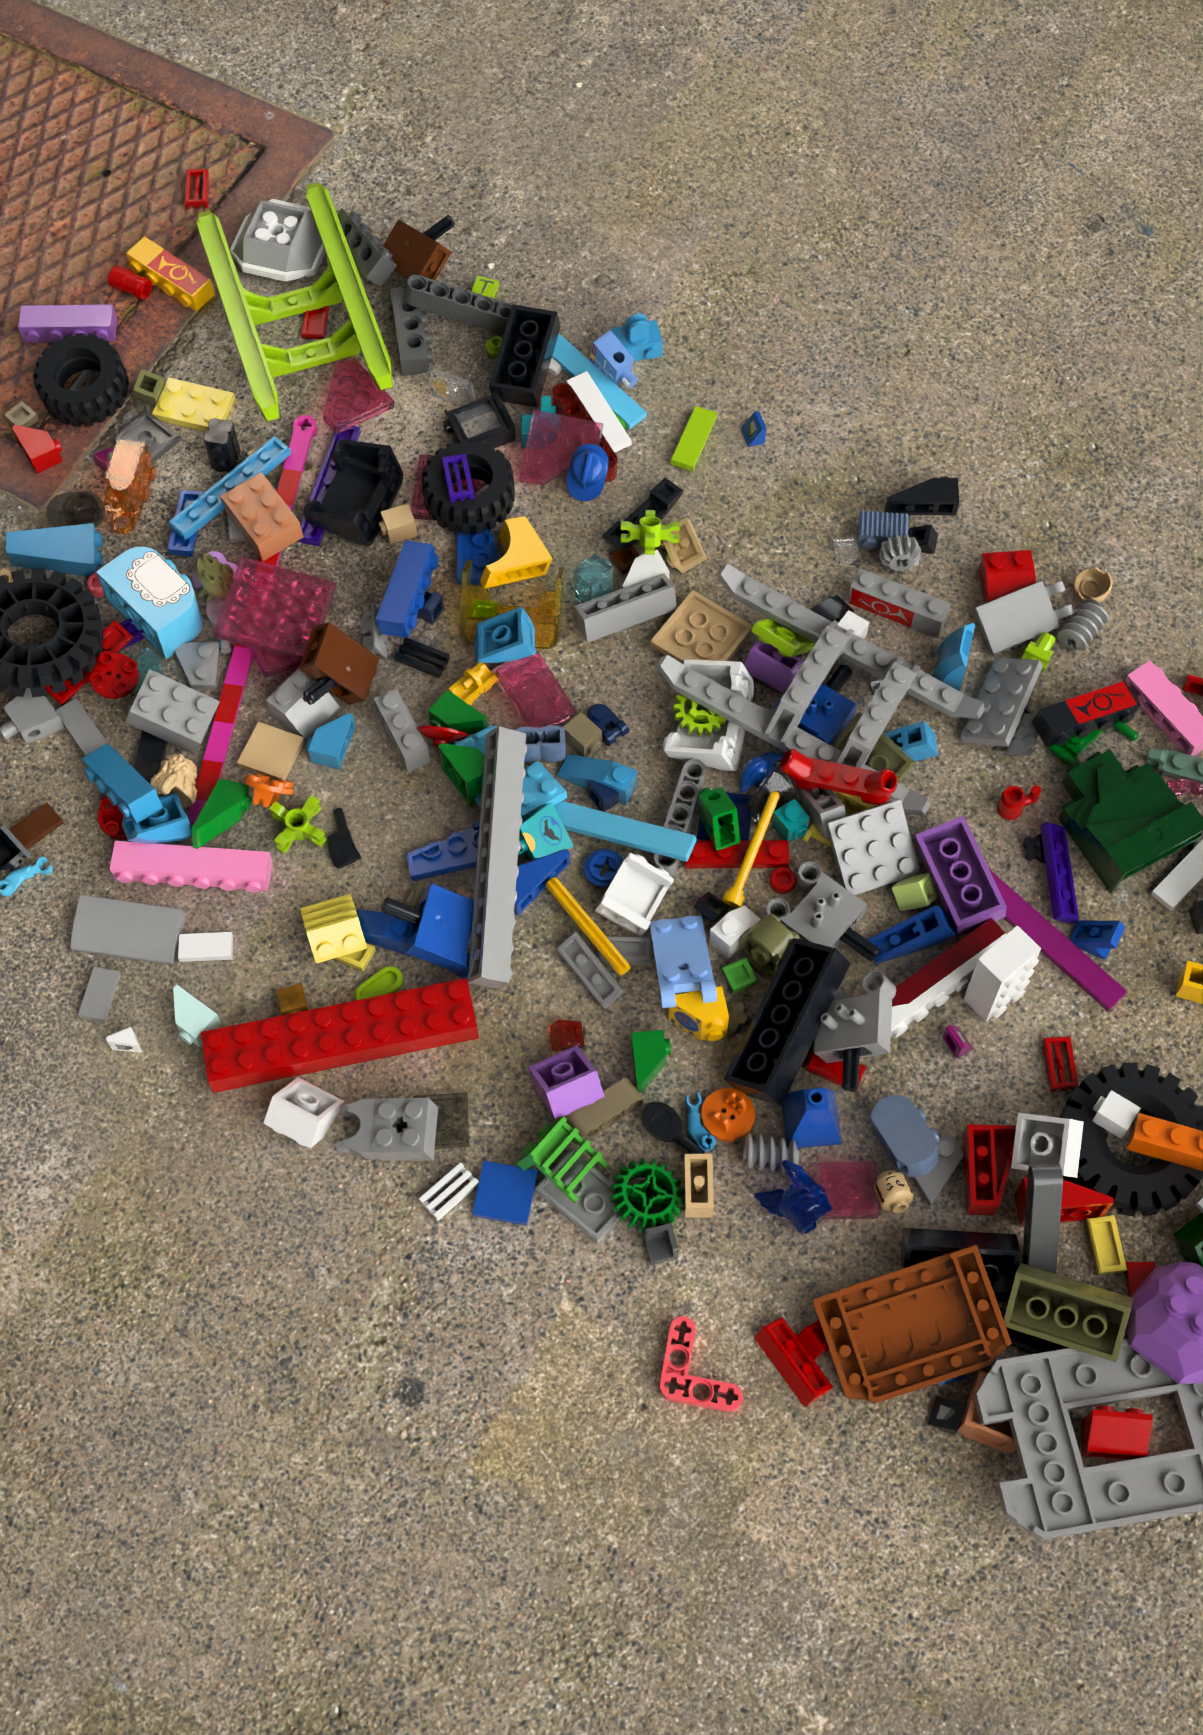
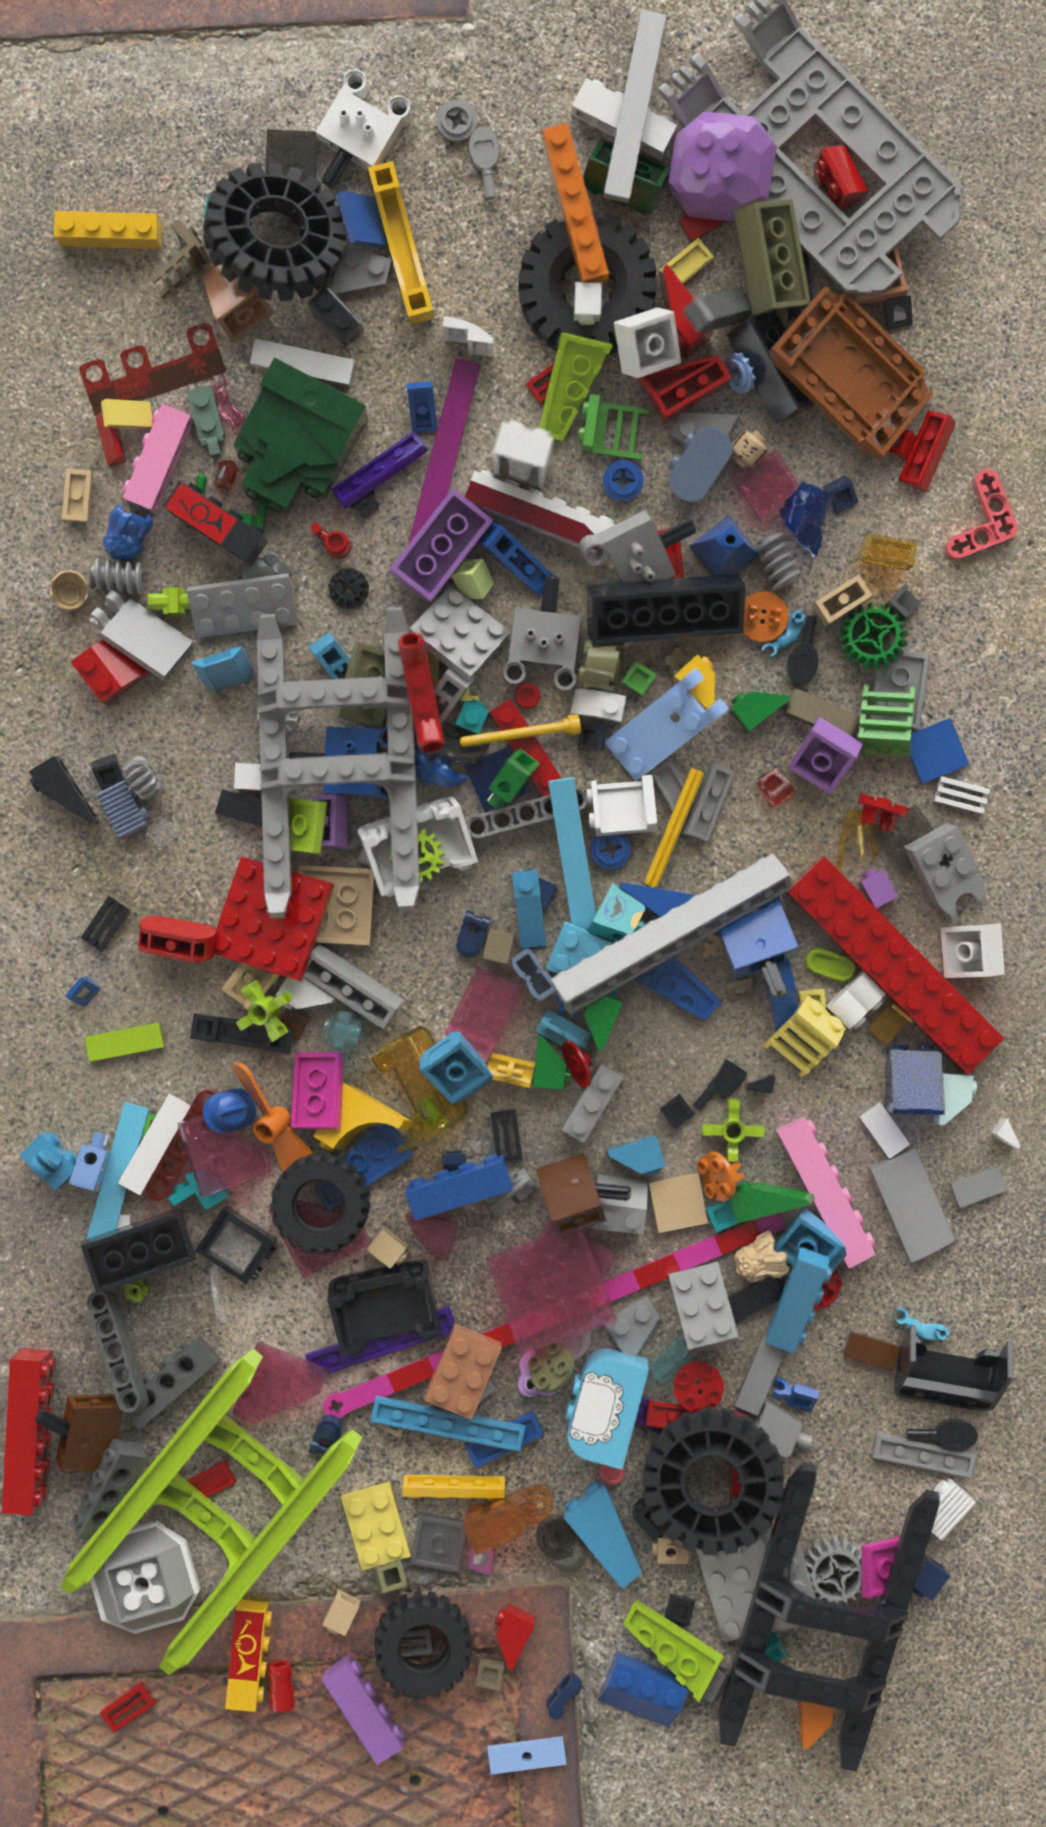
camera: 120 degrees left, 25 degrees up
black brick [203,418,241,472] -> none
dark purple tile [442,454,475,503] -> none
lime tile [471,276,499,299] -> none
light grey brick [848,568,951,638] -> none
magenta slope [942,1025,973,1058] -> none
none -> red brick [1,1348,56,1515]
none -> tan plate [62,468,93,523]
none -> black tile [81,896,131,952]
none -> blue hair [103,504,153,562]
none -> red brick [138,916,216,963]
none -> clear red slope [213,460,238,491]
none -> red plate [214,856,335,982]
none -> orange piece [232,1063,315,1186]
none -> dark pink tile [291,1052,344,1130]
none -> dark blue plate [308,1415,344,1455]
none -> tan brick [322,1589,361,1636]
none -> black gear [328,568,369,609]
none -> yellow plate [403,1474,505,1500]
none -> clear pink slope [406,1211,458,1256]
none -> white slope [443,316,494,357]
none -> lime wing [538,332,613,441]
none -> bright green plate [578,394,650,461]
none -> blue gear [603,460,644,502]
none -> black plate [659,1093,695,1129]
none -> teal plate [706,1199,738,1232]
none -> light blue gear [724,352,756,394]
none -> black slope [744,1074,776,1094]
none -> blue plate [771,1378,819,1412]
none -> dark blue slope [823,476,859,514]
none -> white brick [826,971,886,1029]
none -> clear yellow plant [836,810,878,870]
none -> red plate [857,793,910,833]
none -> medium lavender brick [858,868,898,908]
none -> clear yellow brick [859,533,918,571]
none -> clear blue slope [884,1044,945,1115]

